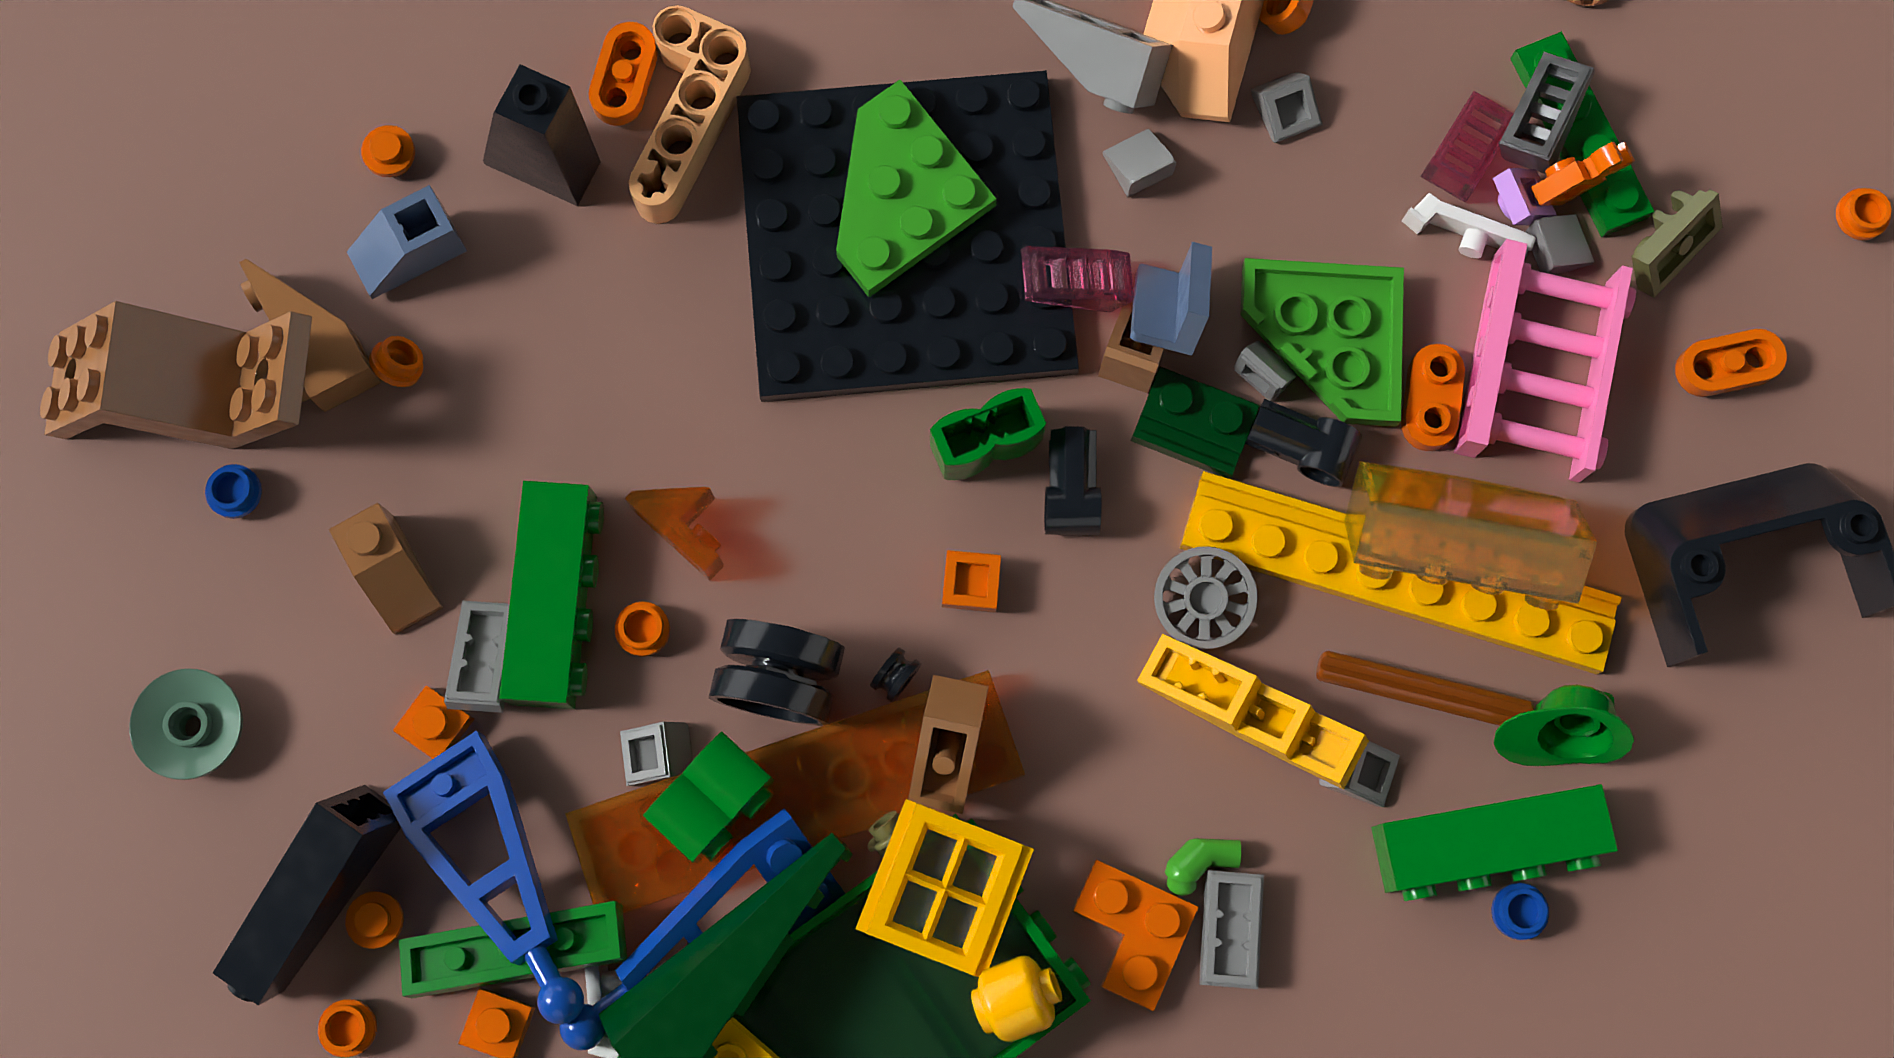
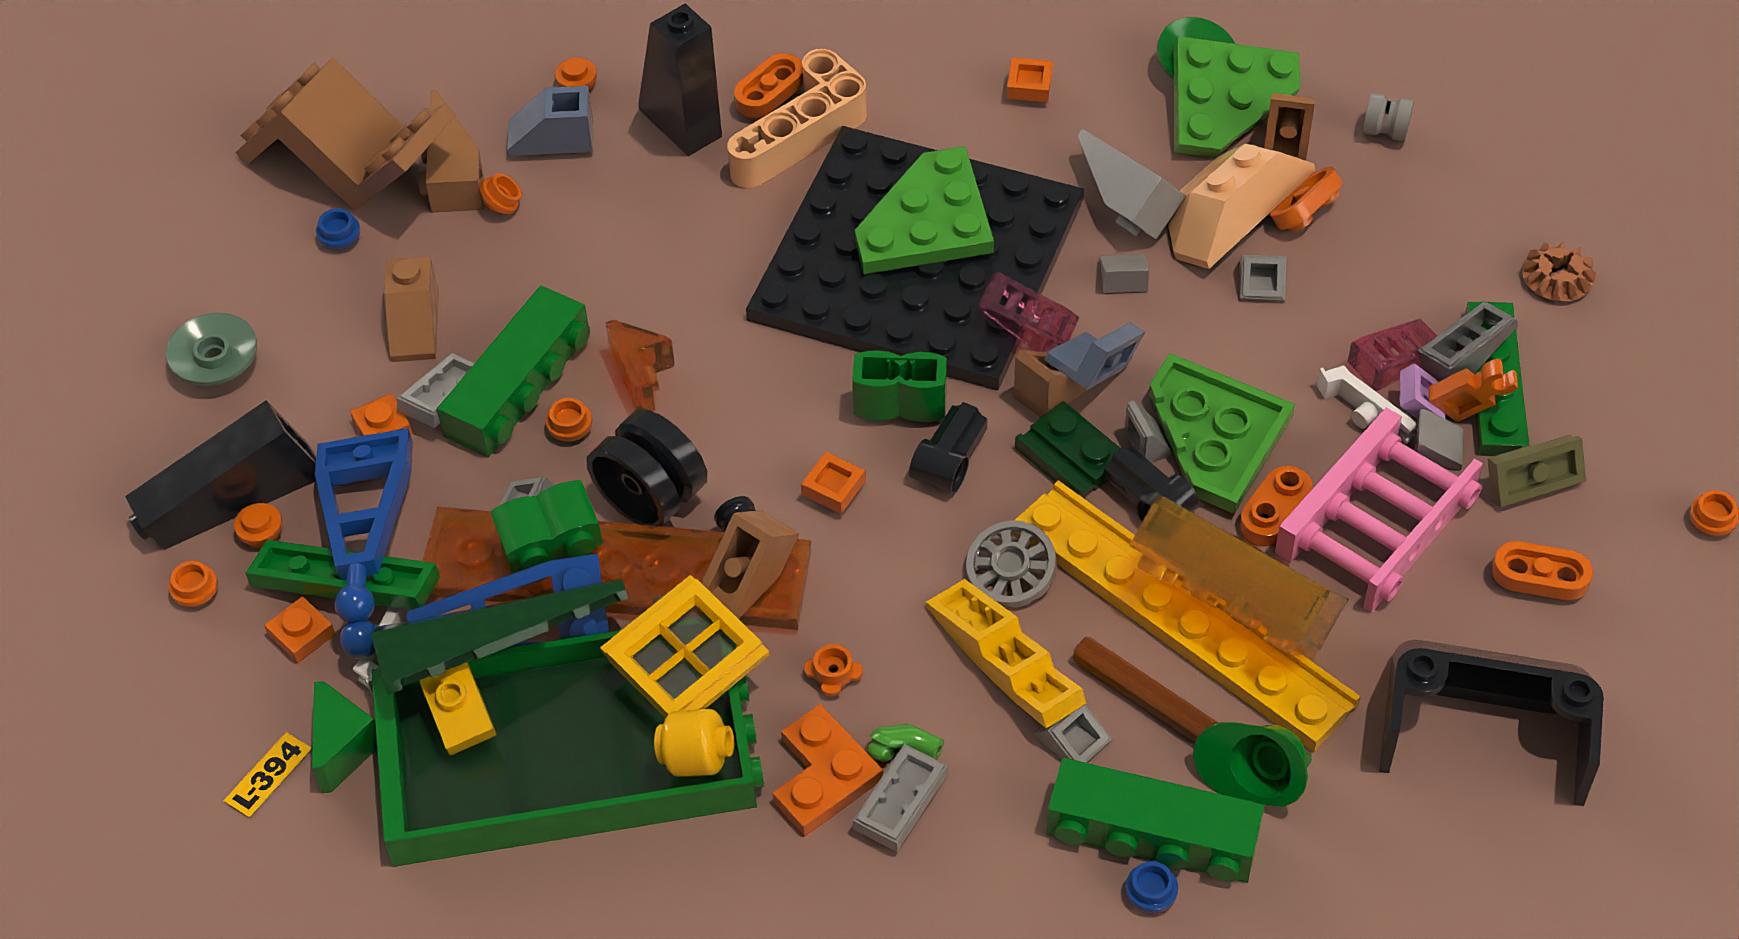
camera: 30 degrees right, 25 degrees down
none -> orange plate [804,644,863,696]

